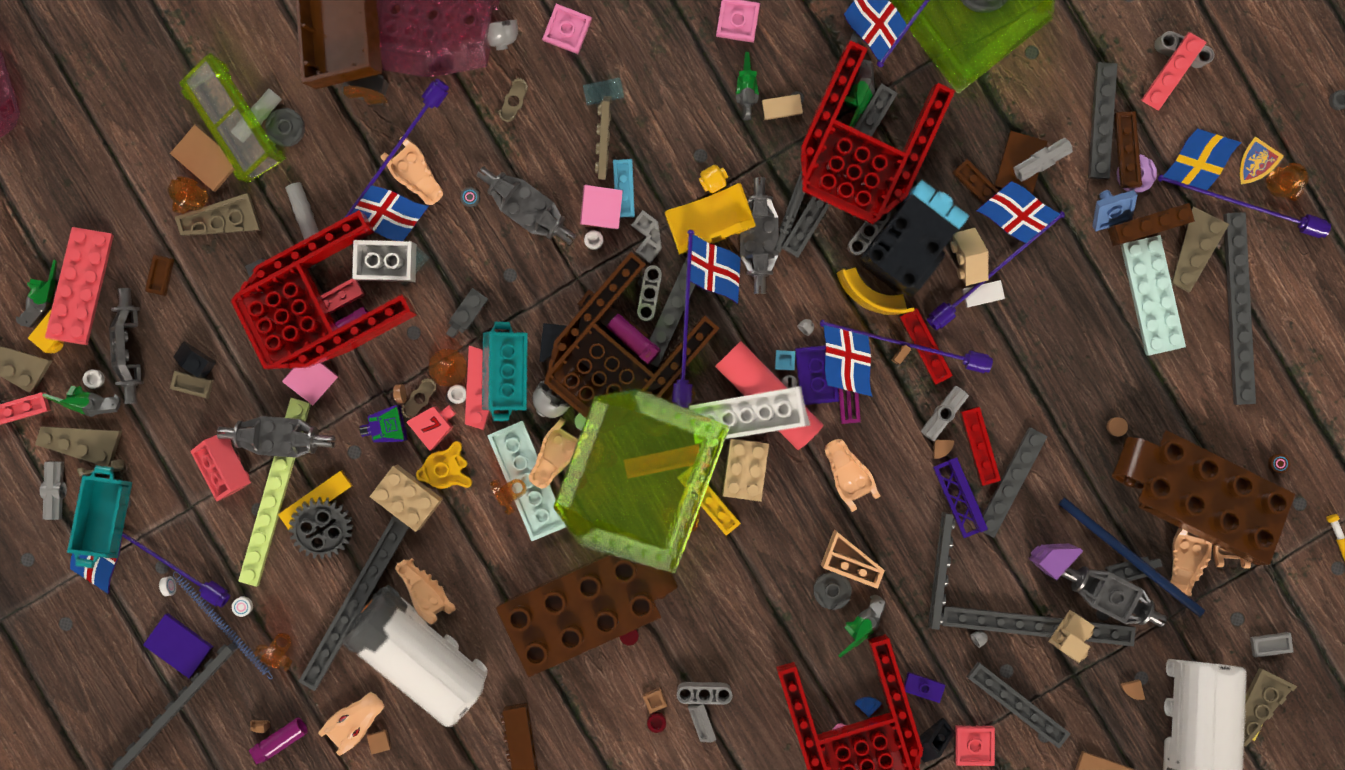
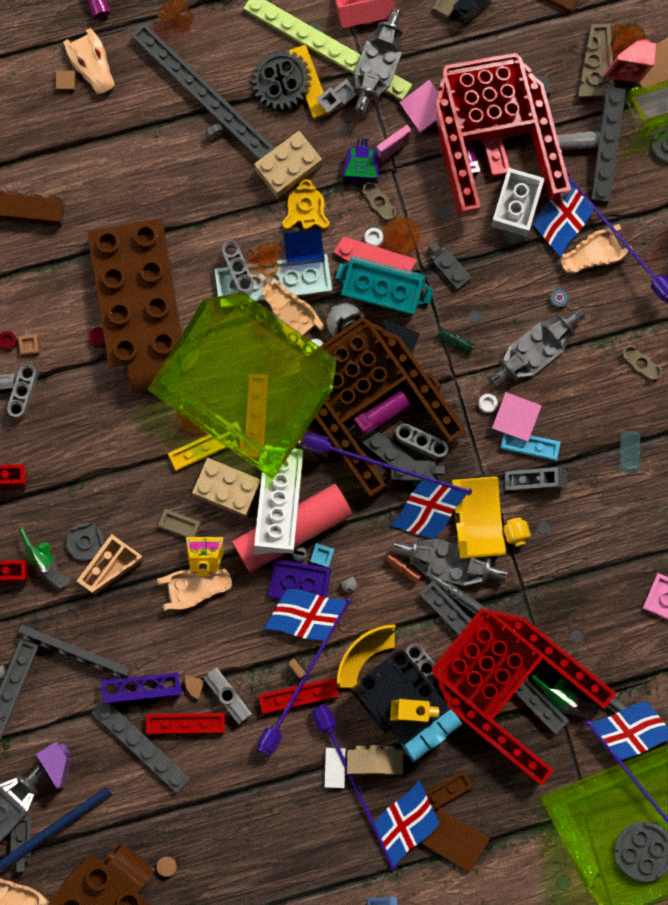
camera: 110 degrees right, 10 degrees down
white piece [342,585,488,727] -> none
medium nougat tile [393,384,406,404] -> none
light nougat animal [395,559,456,624] -> none
coral torso [407,405,456,451] -> none
dark tan wing [595,96,612,180] -> none
light grey tile [631,210,662,264] -> none
animal [736,52,759,120] -> none
tan tile [762,94,803,120] -> none
magenta tile [838,388,861,424] -> none
light grey piece [1013,138,1073,182] -> none
none -> dark tan tile [158,509,201,538]
none -> yellow torso [186,537,224,577]
none -> dark grey tile [205,124,224,141]
none -> light grey beam [222,241,254,296]
none -> clear blue tile [283,229,325,266]
none -> light grey slope [316,79,358,114]
none -> bright pink tile [376,125,411,162]
none -> copper pin [384,553,422,585]
none -> yellow torso [390,699,439,723]
none -> dark grey hinge [391,460,445,481]
none -> clear green pin [436,327,476,355]
none -> dark grey slope [505,467,567,491]
none -> dark grey plate [591,86,626,202]
none -> coral slope [603,39,656,83]

